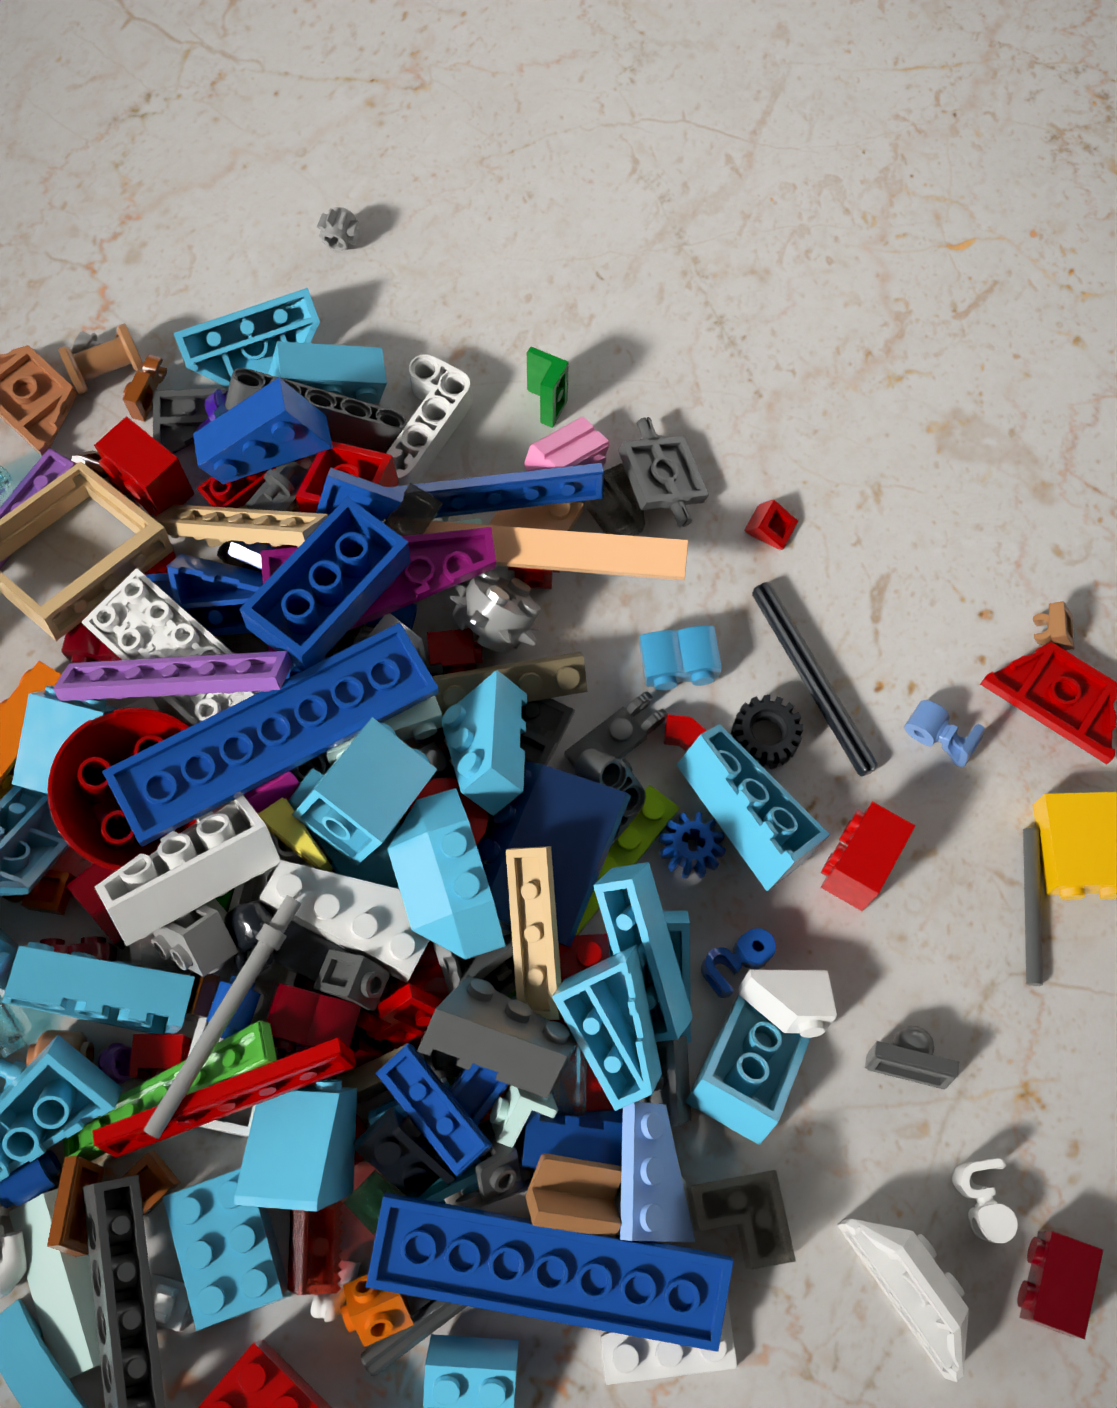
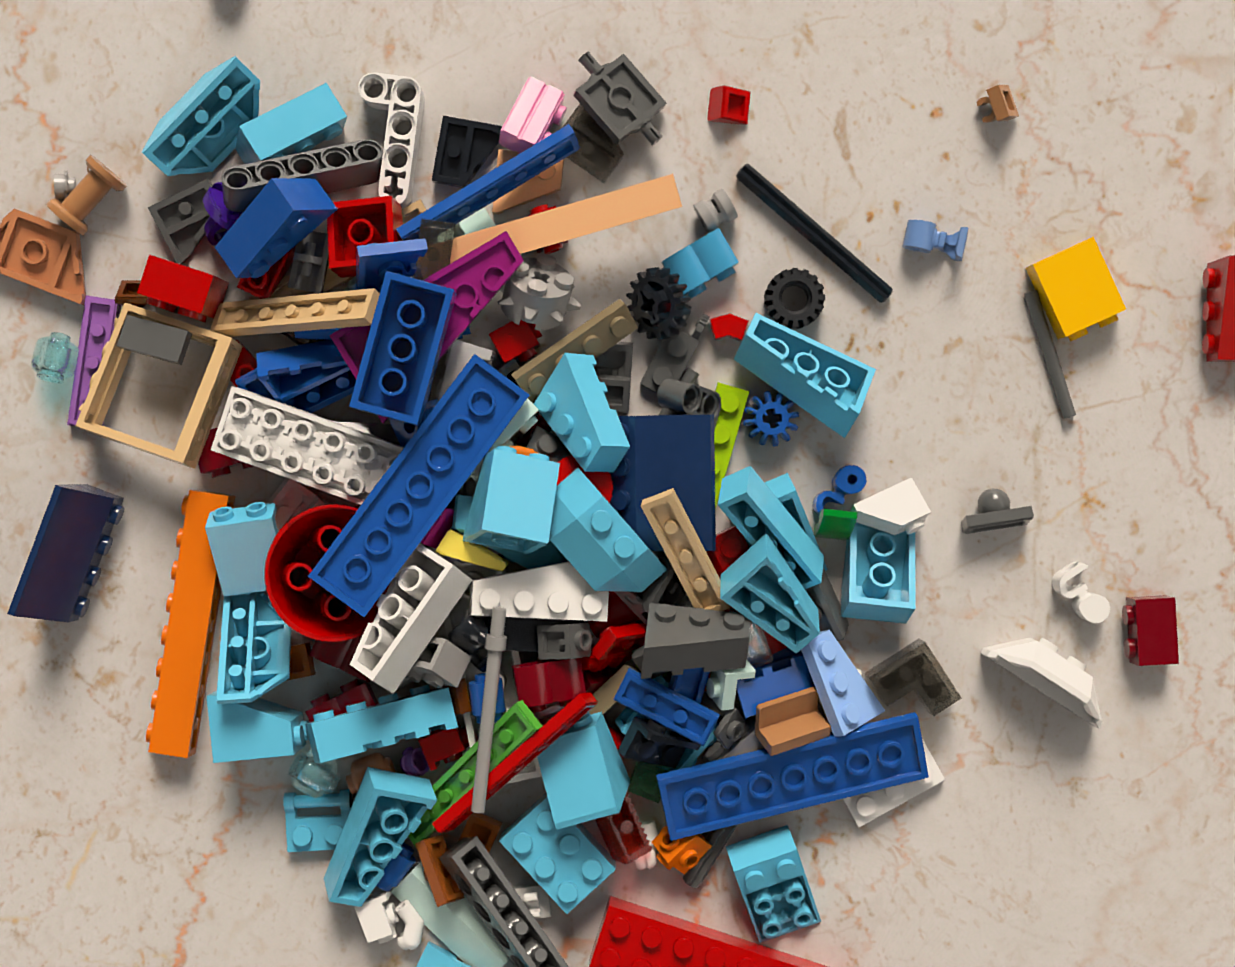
camera: 20 degrees left, 20 degrees up
medium lavender plate [53,651,292,701] -> none
dark orange plate [123,354,167,422] -> none
green panel [526,347,569,428] -> none
red brick [820,801,916,911] -> none
red wing [980,642,1117,765] -> none
none -> dark grey tile [116,315,192,365]
none -> black wing [432,115,503,188]
none -> black gear [626,267,691,340]
none -> light grey wheel [693,189,738,233]
none -> green slope [814,509,858,540]

